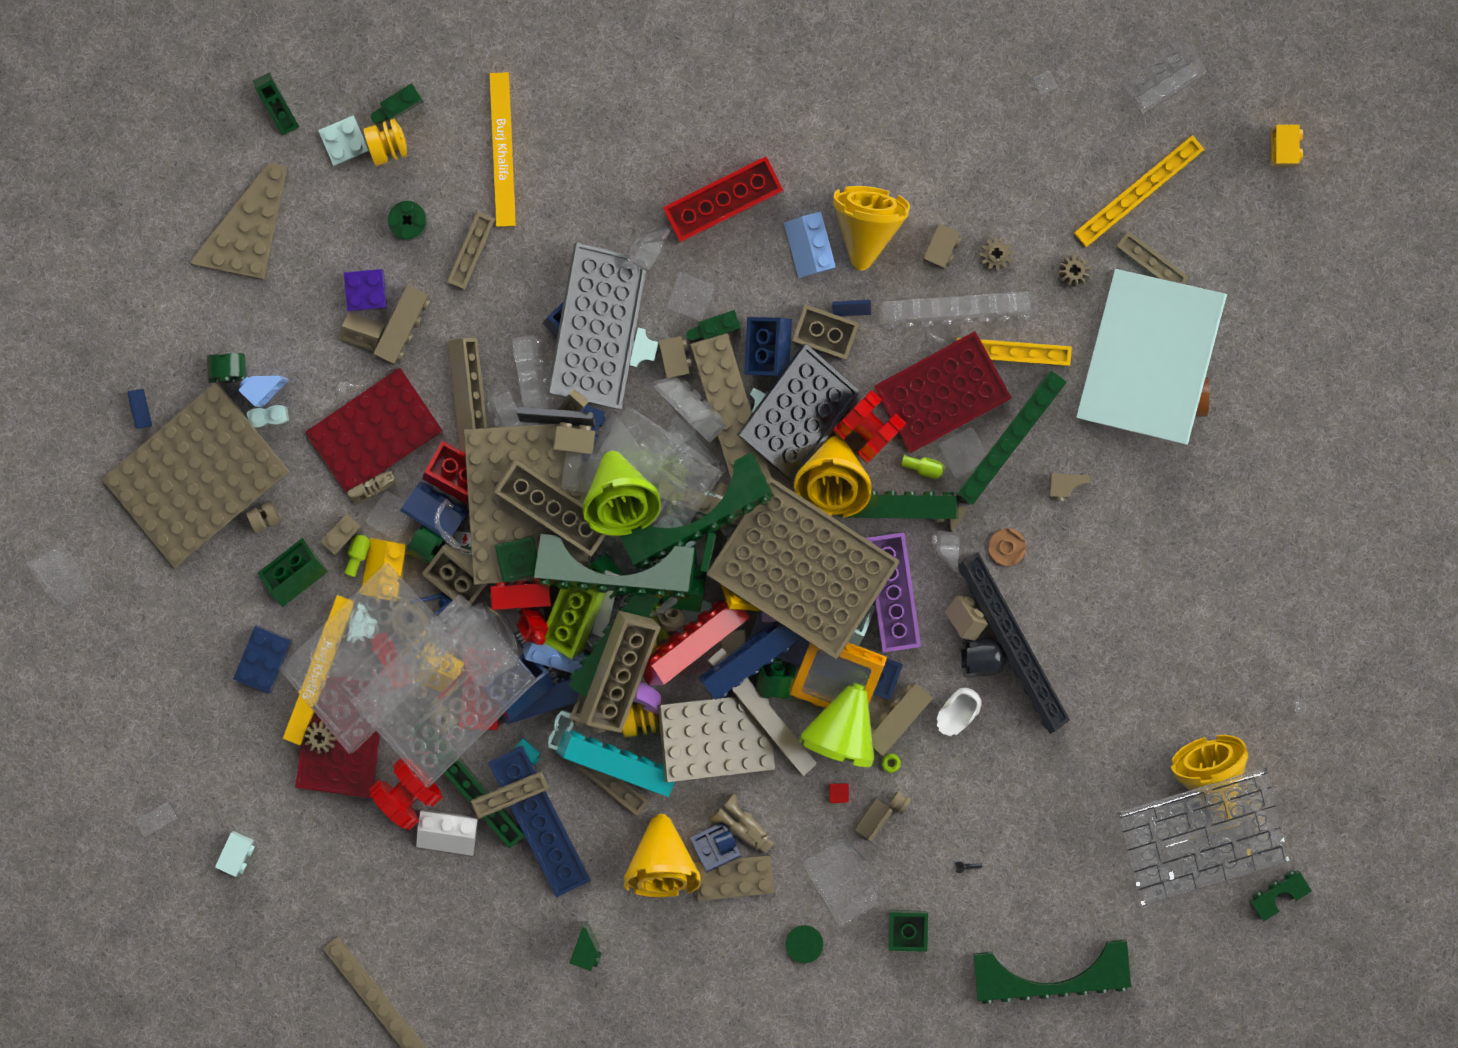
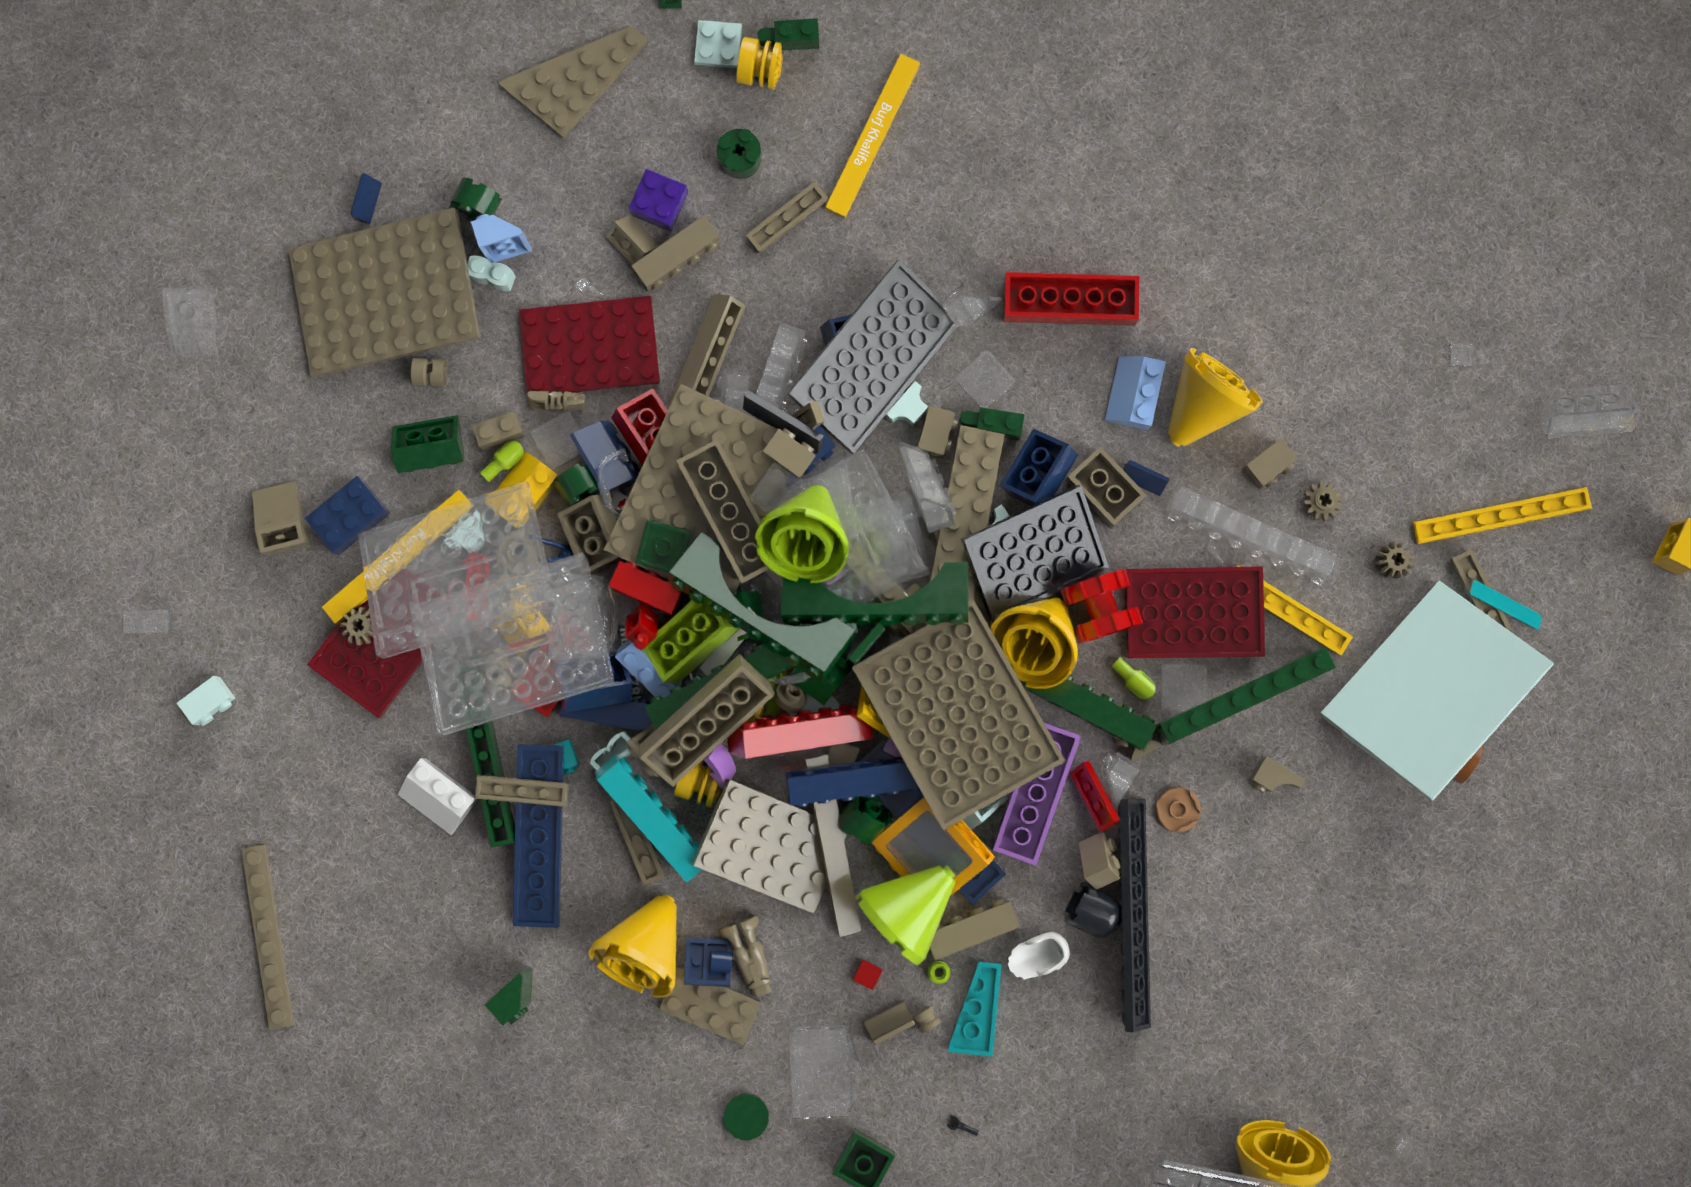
camera: 30 degrees right, 5 degrees down
red piece [369,756,443,830] -> none
none -> dark tan slope [252,481,311,556]
none -> teal wing [947,961,1002,1057]
none -> red plate [1070,761,1120,832]
none -> teal sticker [1470,580,1542,630]

